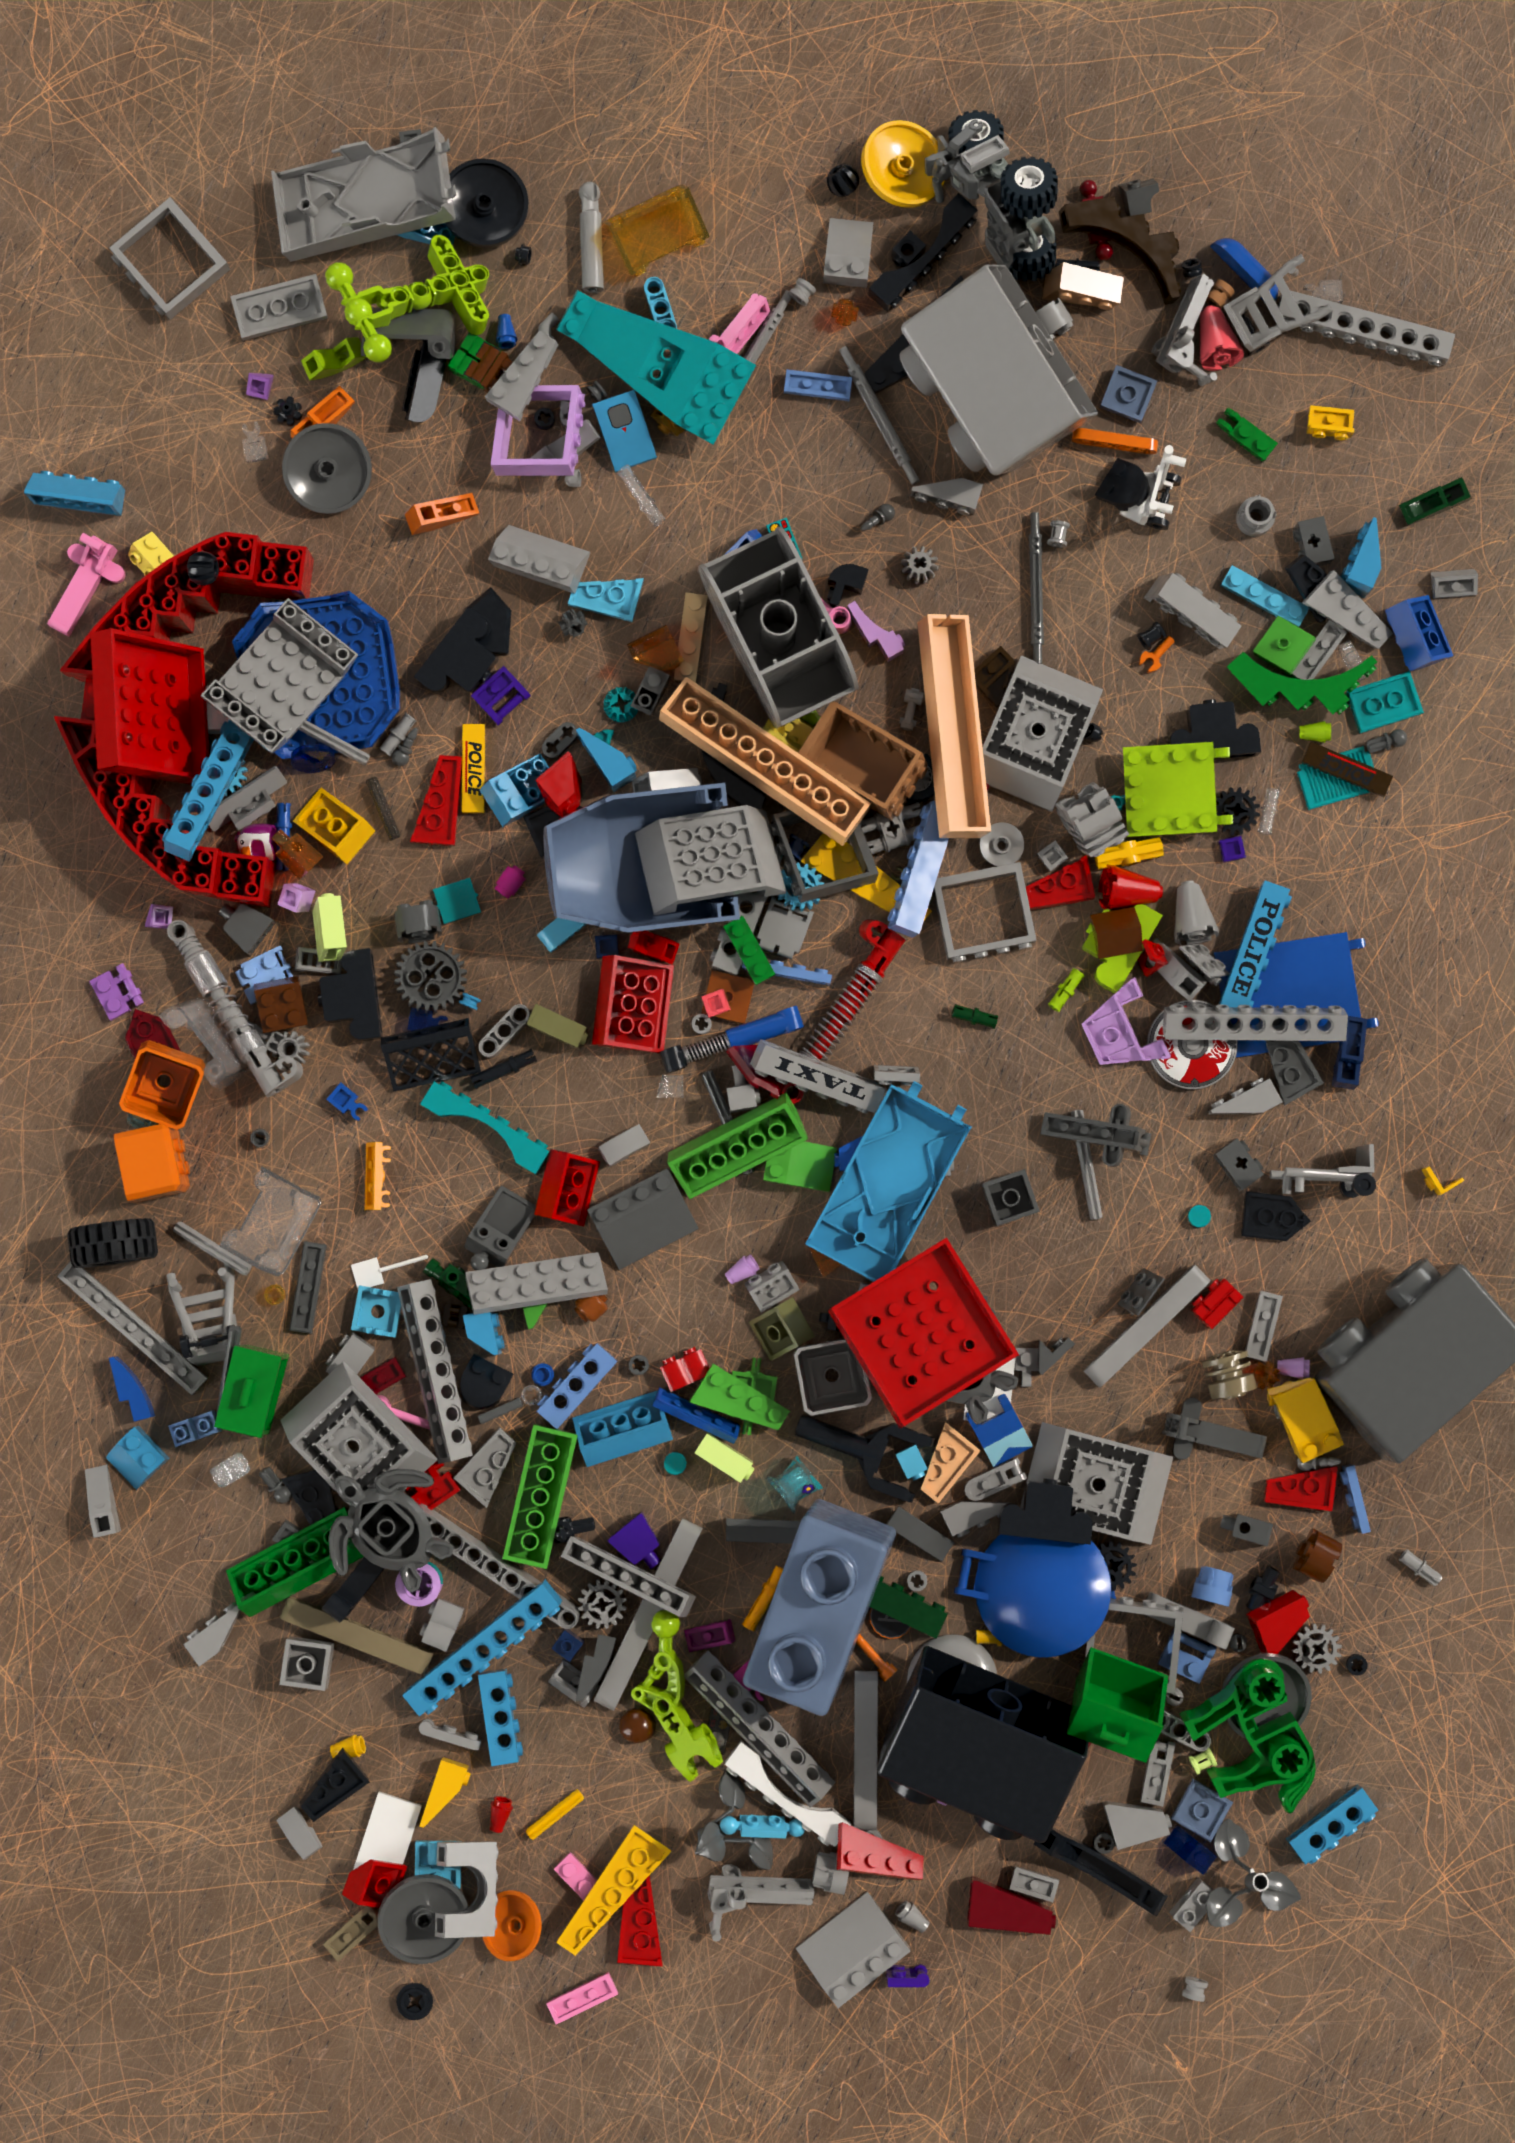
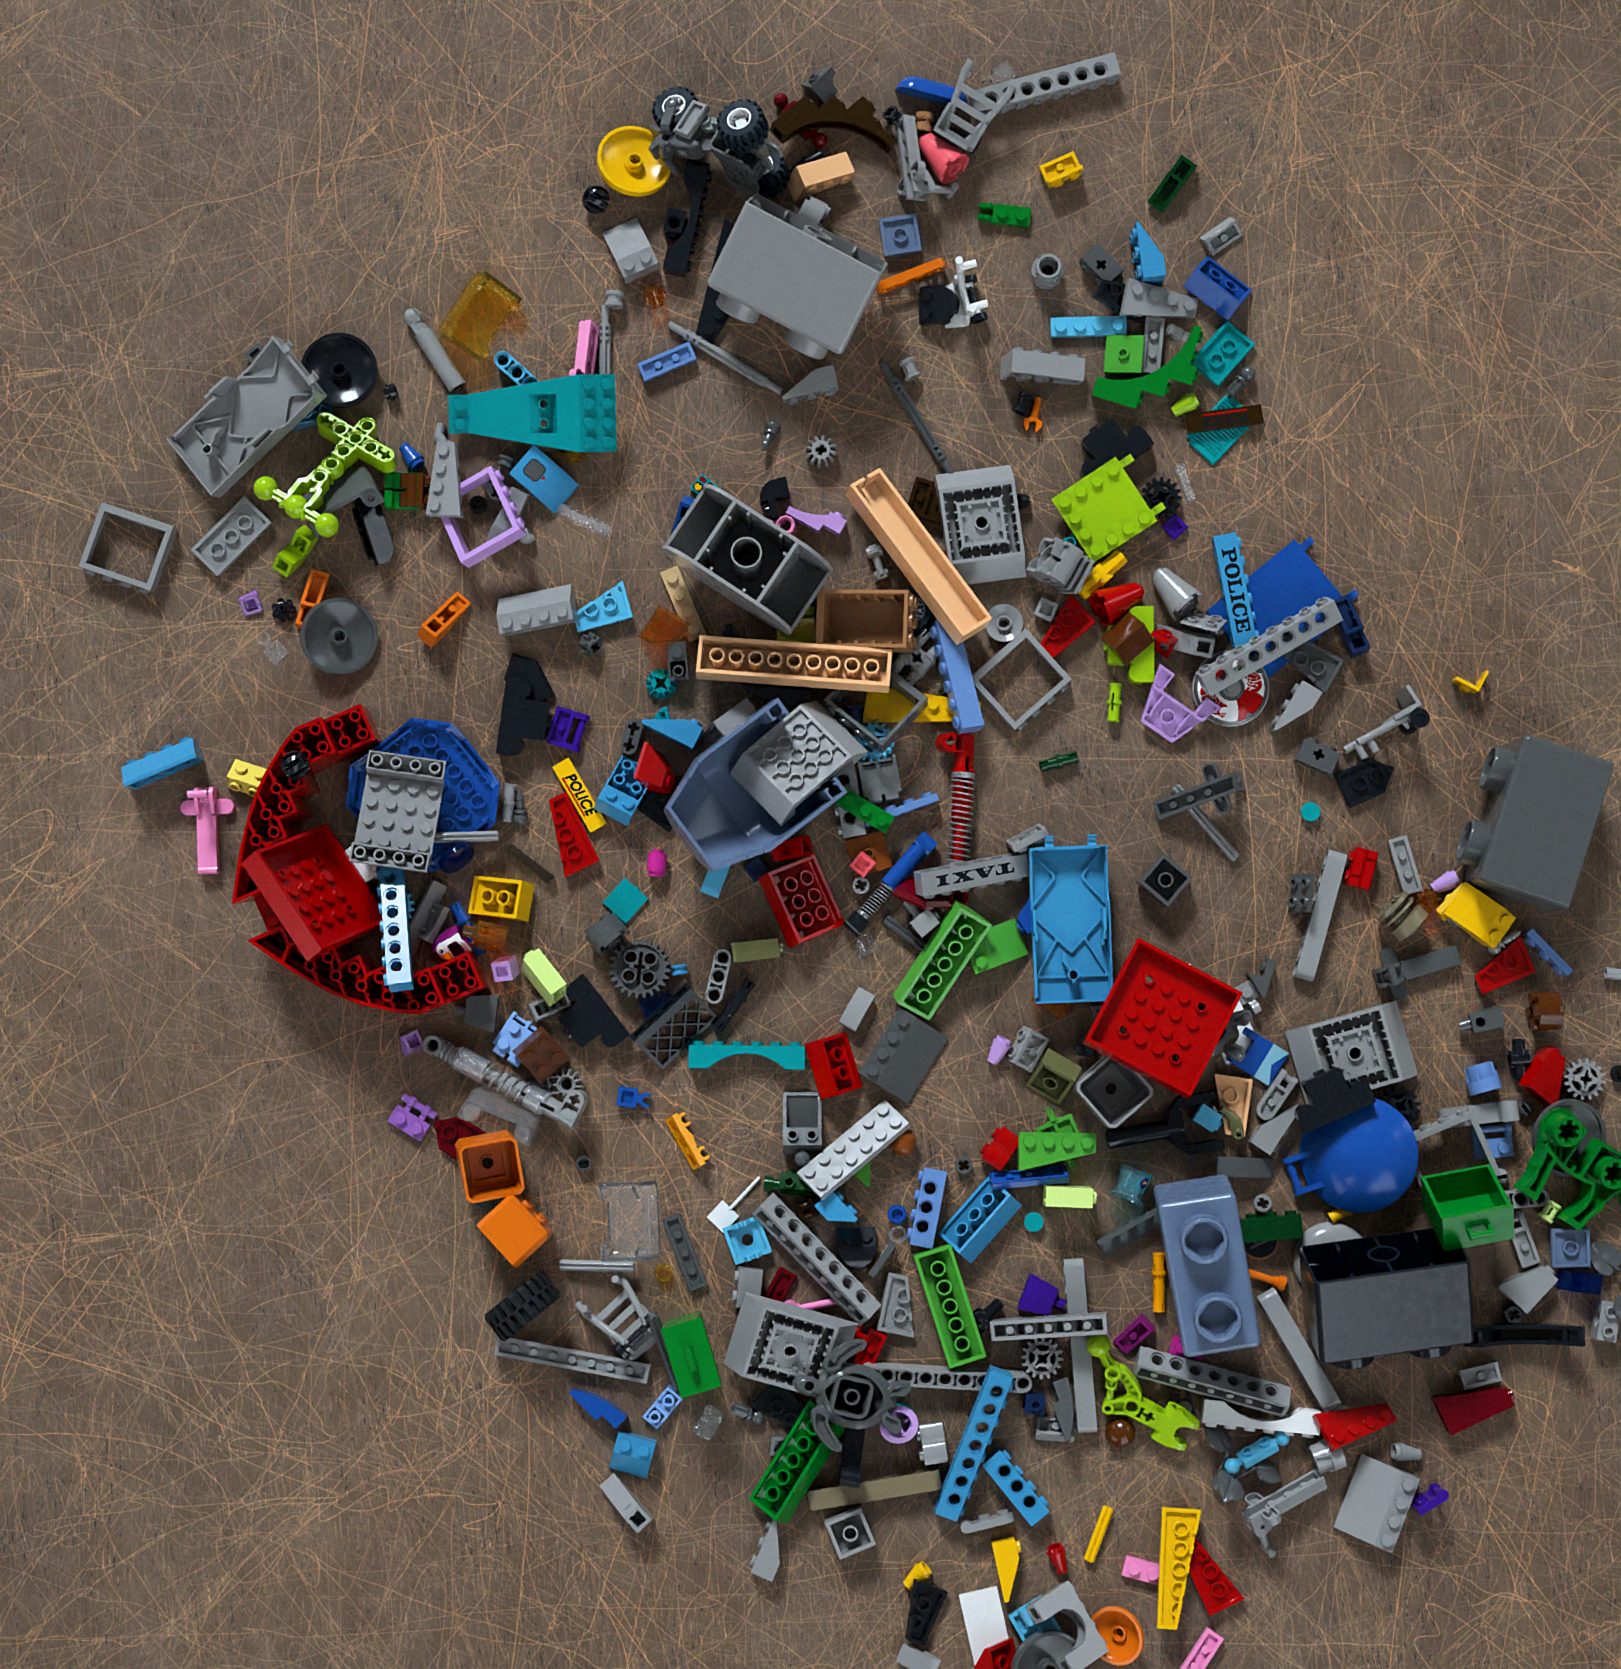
camera: 25 degrees left, 0 degrees up
none -> olive arm [1213,1100,1245,1140]

